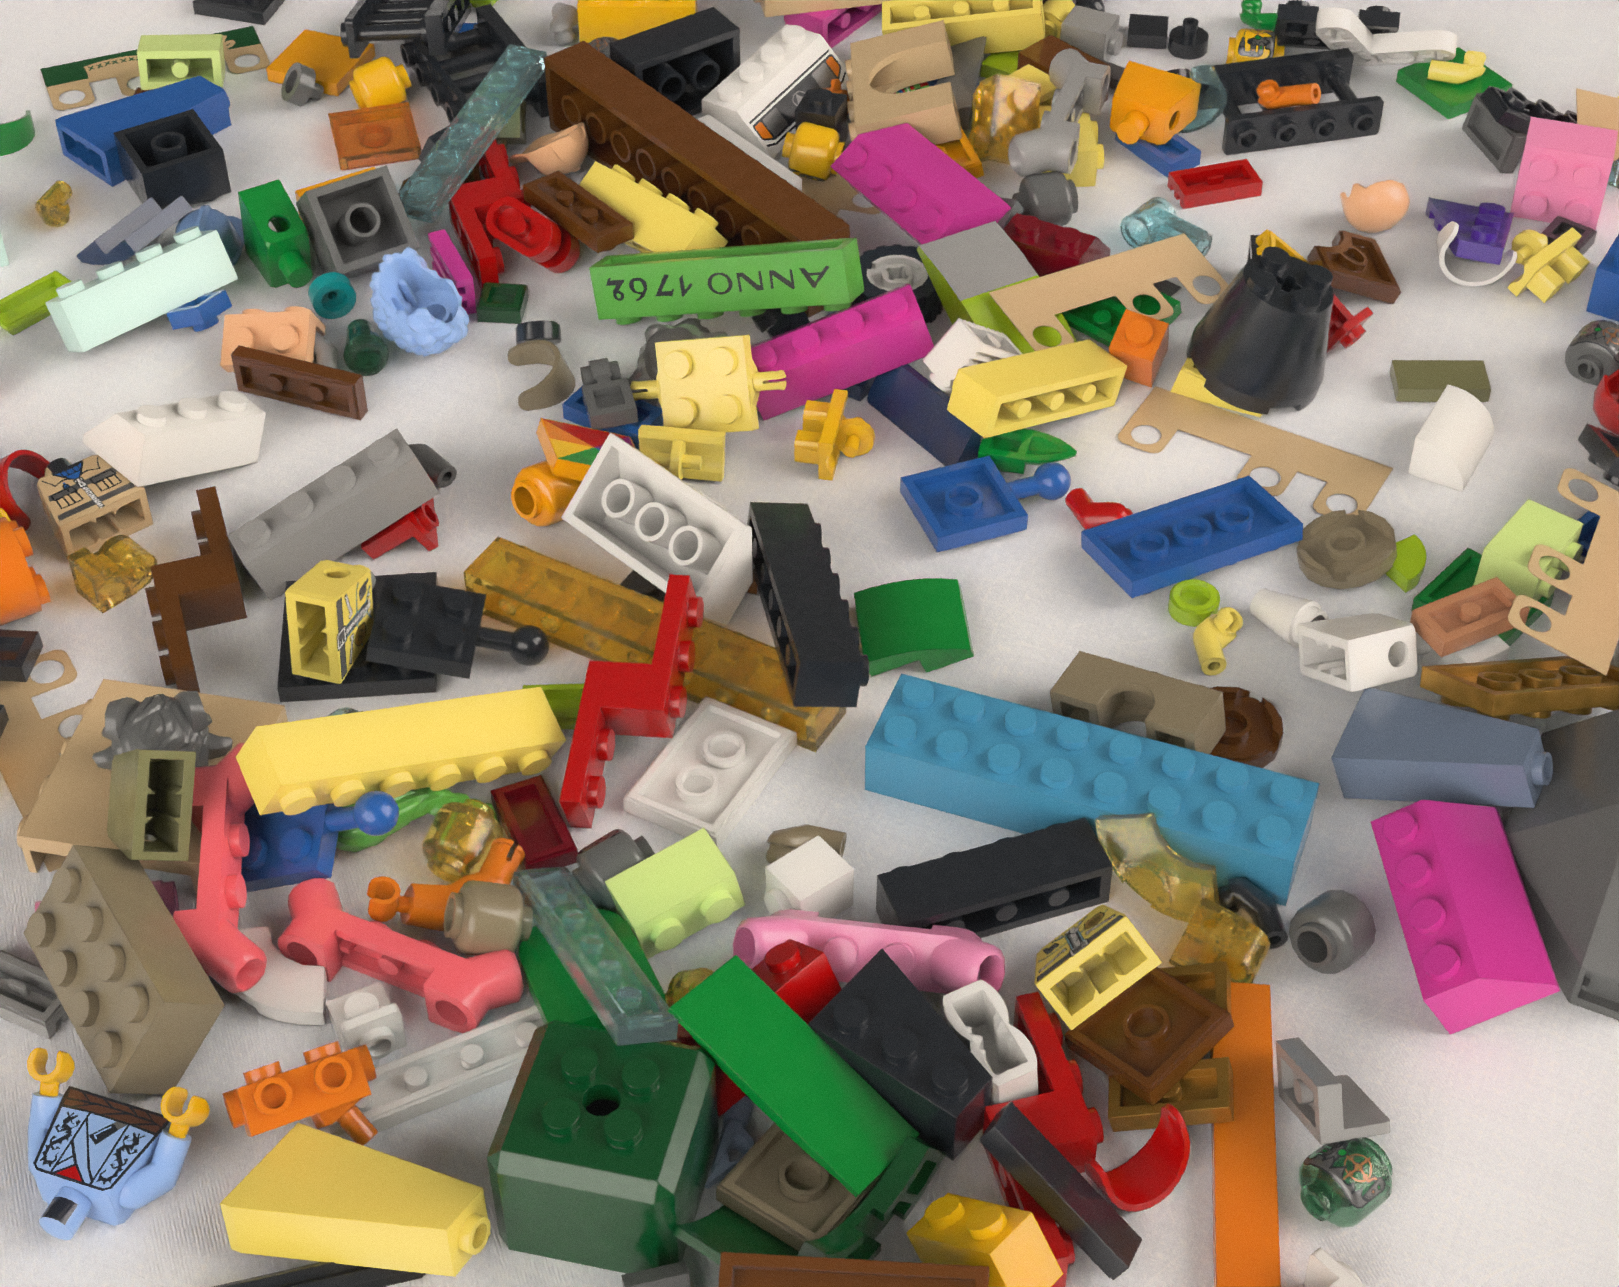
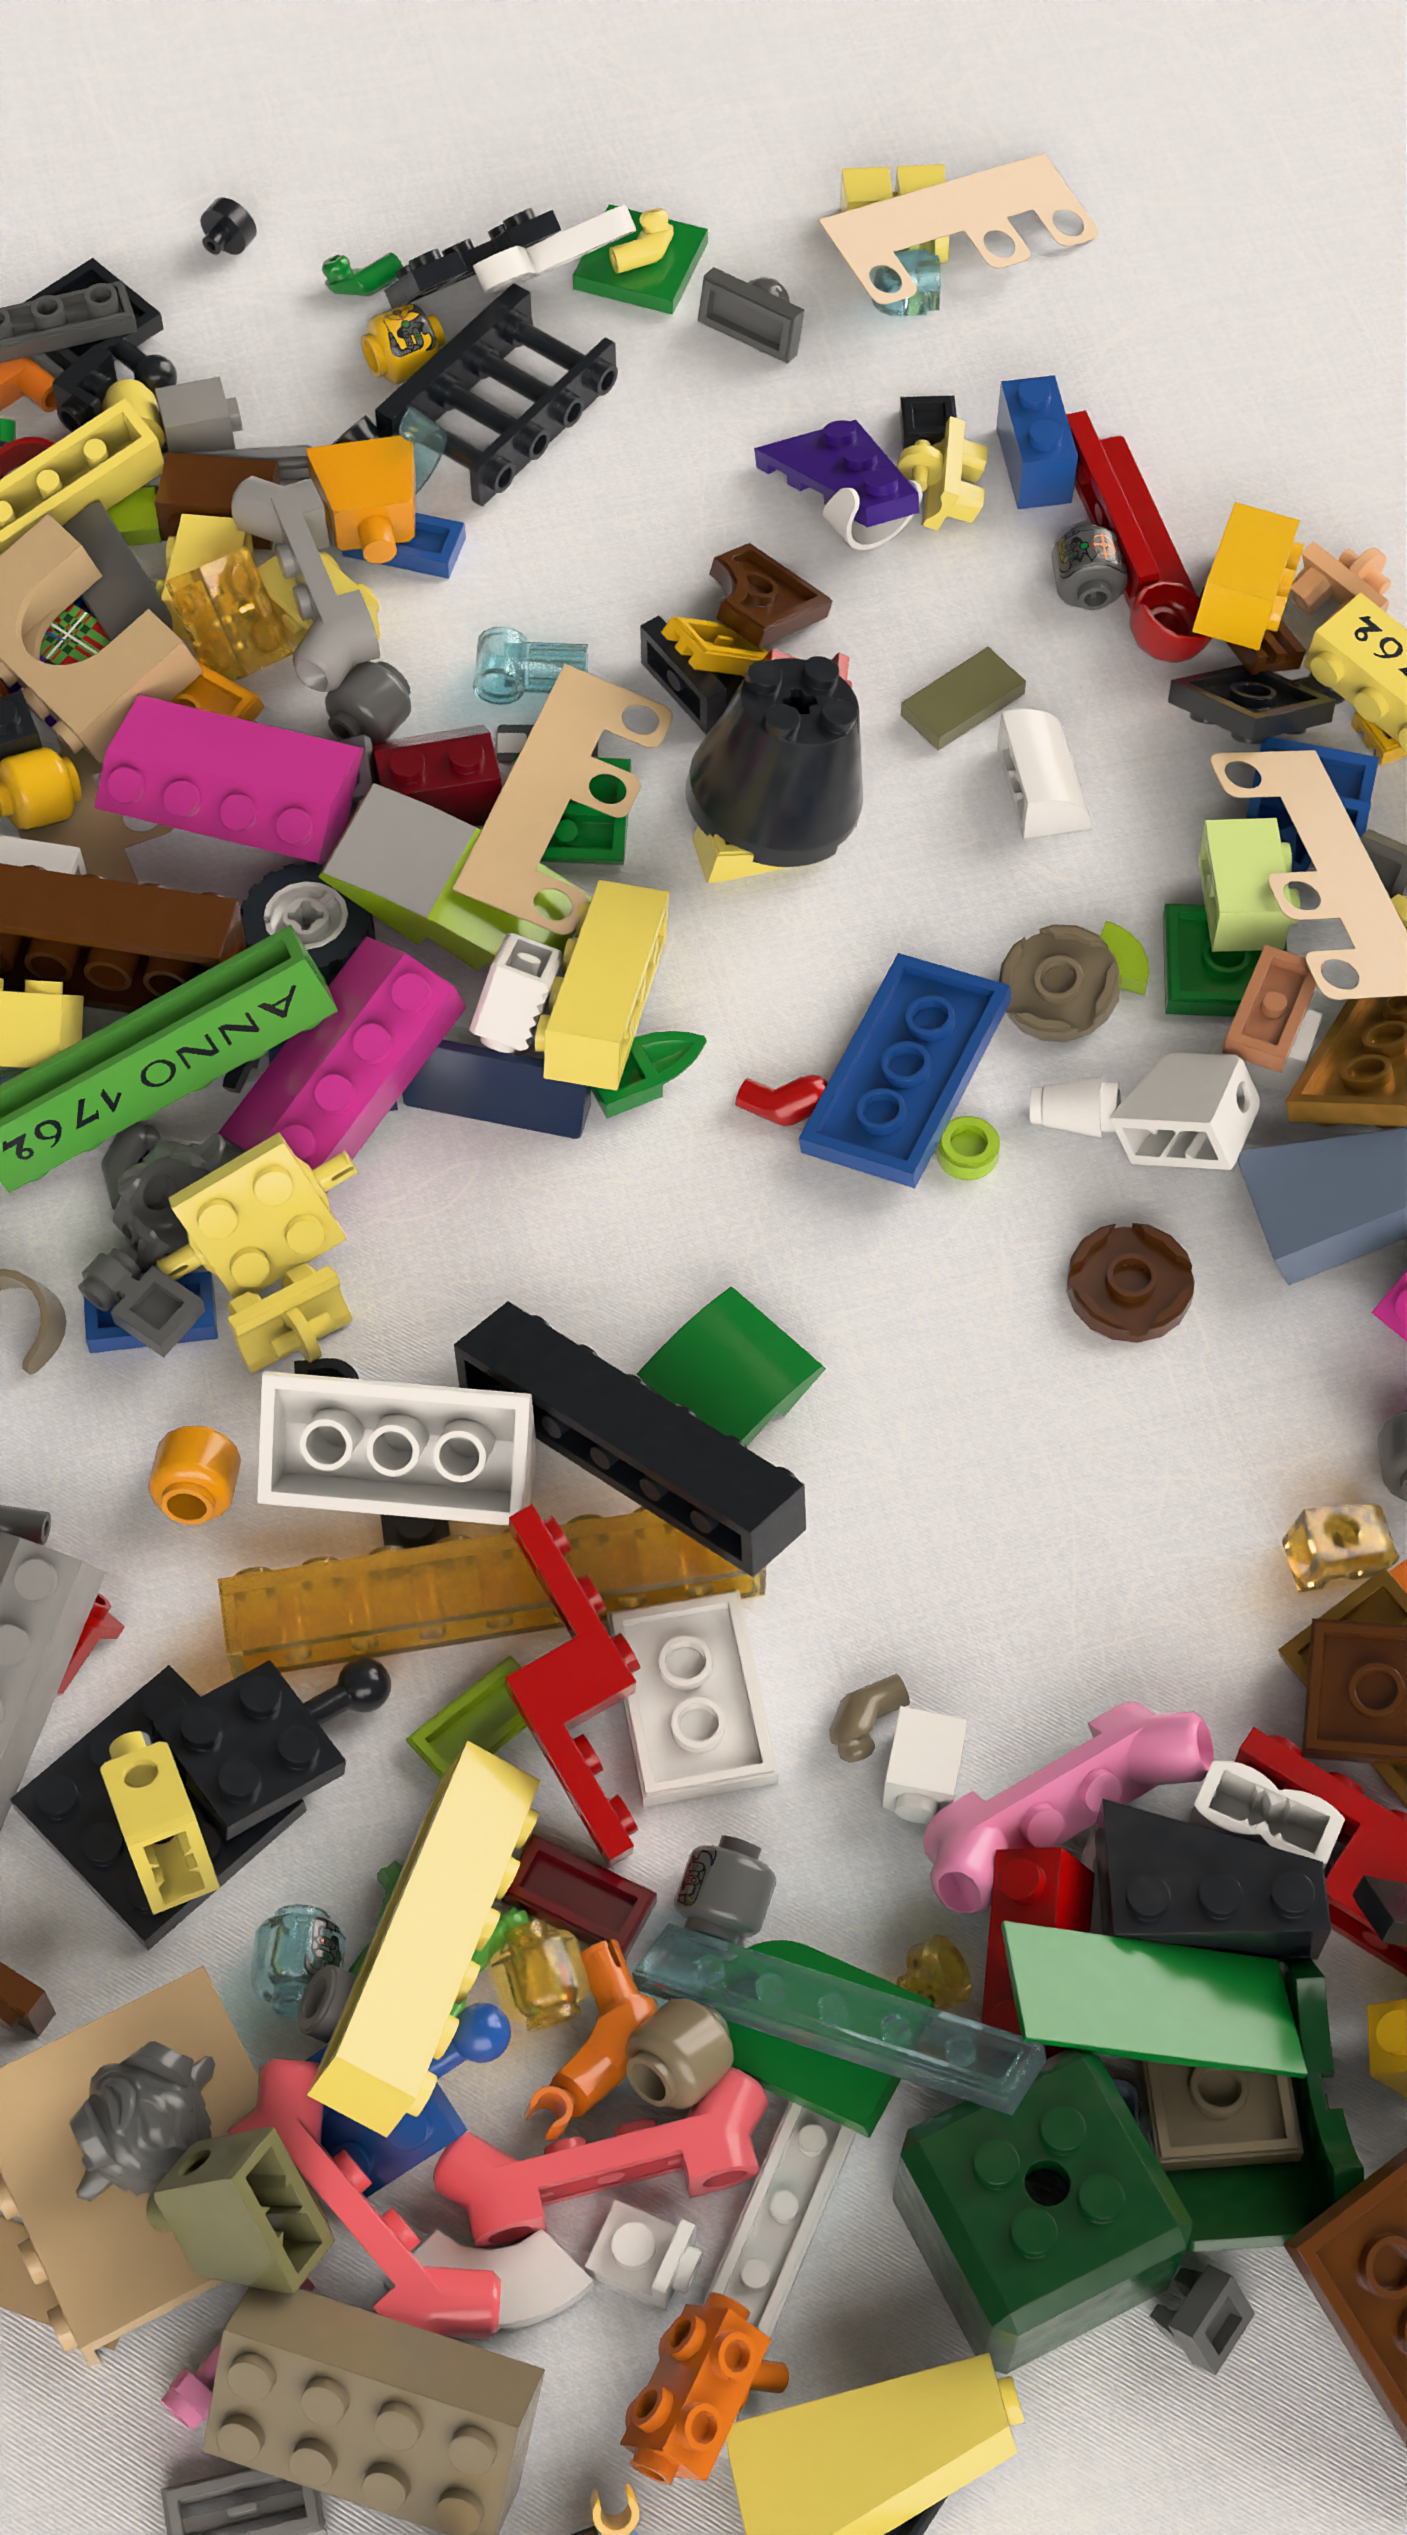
camera: 40 degrees left, 15 degrees up
tile [536,418,636,481] -> none
yellowish green brick [605,828,745,959] -> none
yellow hips [794,389,875,481] -> none
dark azure brick [865,673,1320,906] -> none
black brick [876,817,1113,938] -> none
blue plate [900,456,1071,552] -> none
light yellow torso [1034,905,1162,1030] -> none
dark tan arch [1050,651,1226,754] -> none
clear yellow tile [1095,813,1221,926] -> none
orange brick [1109,309,1169,388] -> none
tan piece [1118,386,1393,515] -> none
black tile [1127,14,1169,49] -> none
red tile [1167,159,1263,209] -> none
black tile [1168,17,1209,60] -> none
light yellow arm [1193,607,1243,676] -> none
black arm [1215,877,1288,949] -> none
orange arm [1256,80,1321,110] -> none
light nougat hair [1340,180,1410,233] -> none
black tile [1480,86,1577,134] -> none
bright pink brick [1510,117,1618,230] -> none

